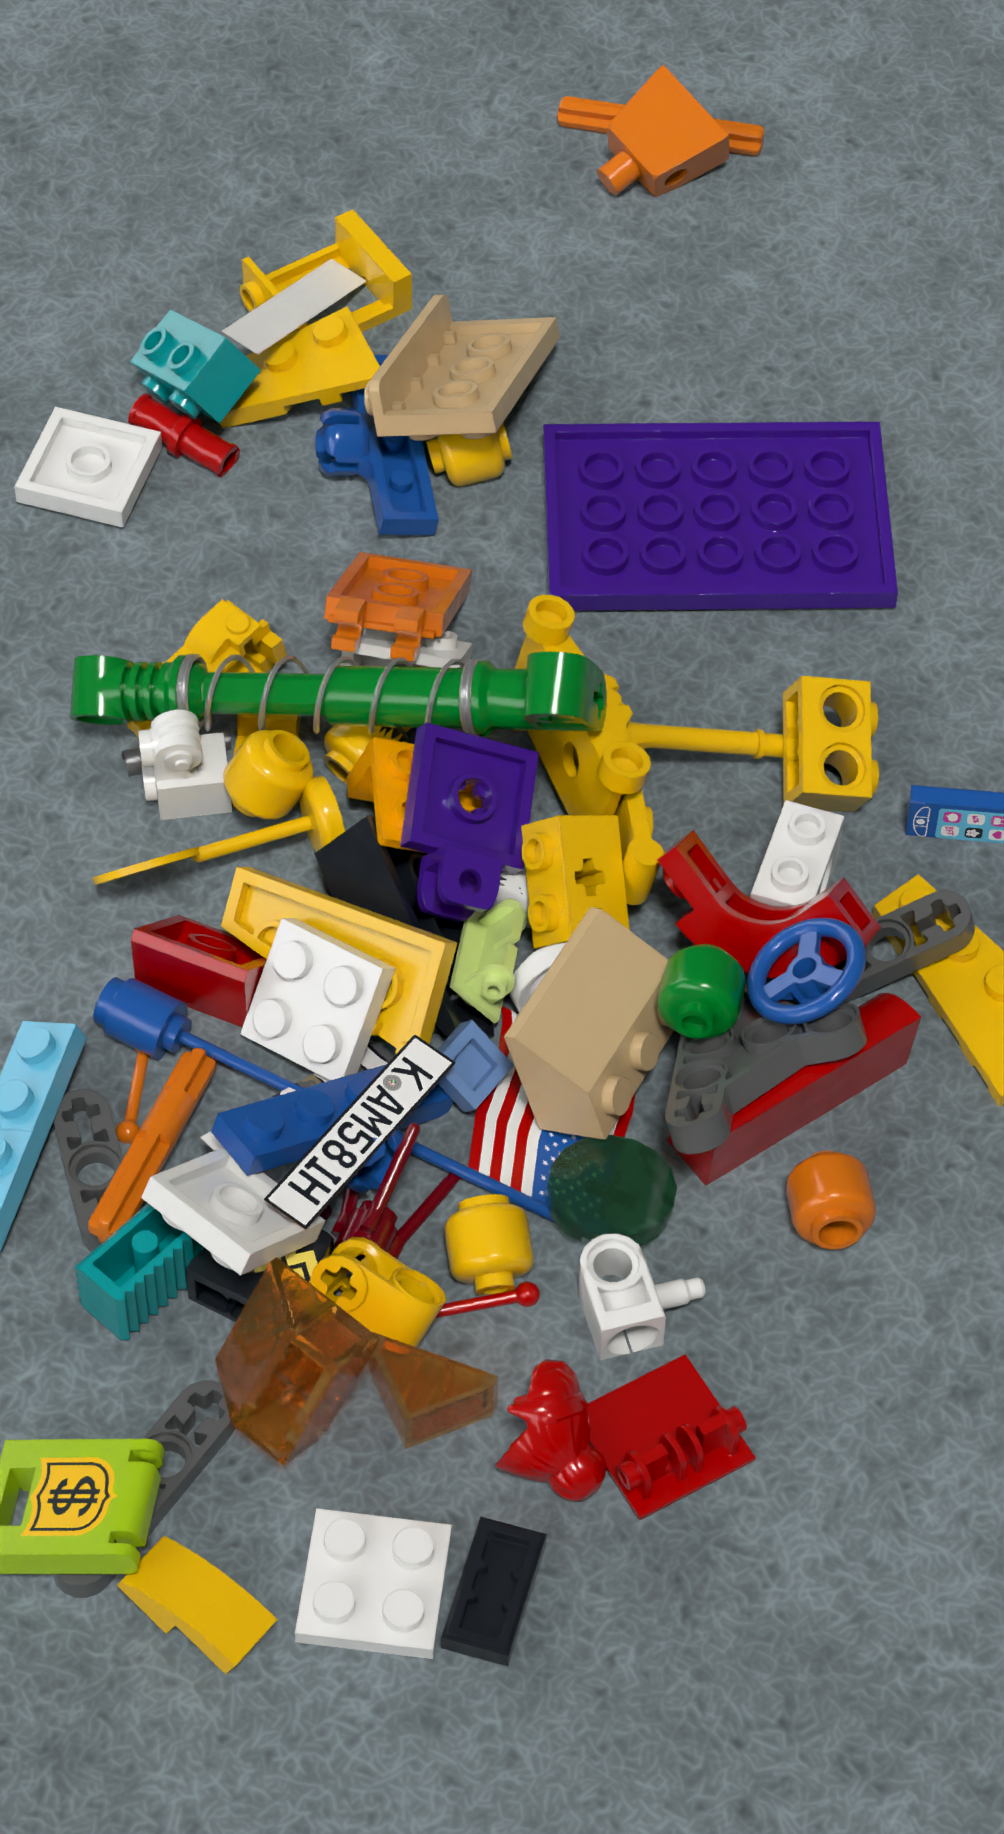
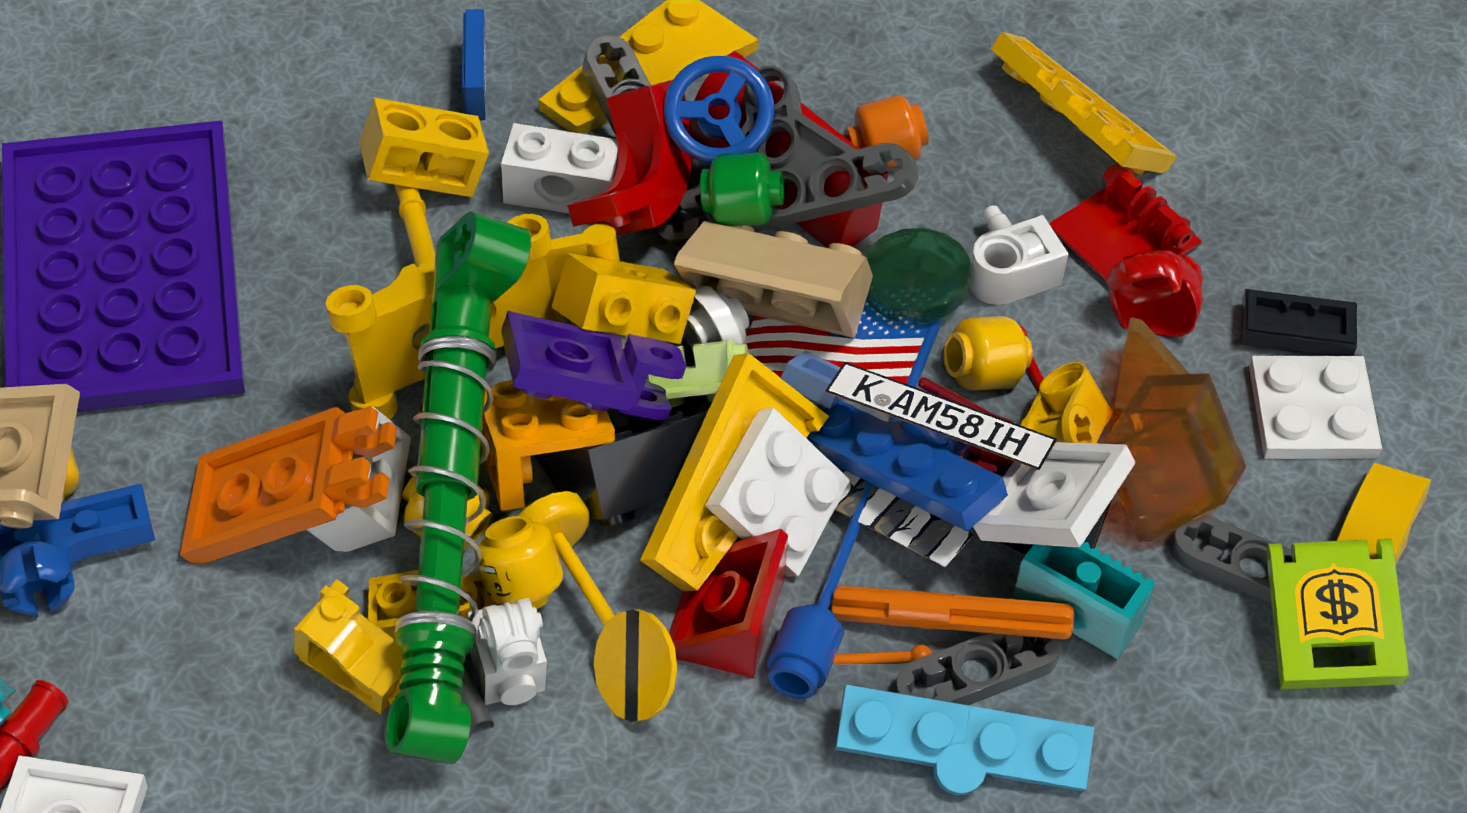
camera: 100 degrees left, 0 degrees up
none -> yellow wing [991,32,1178,175]

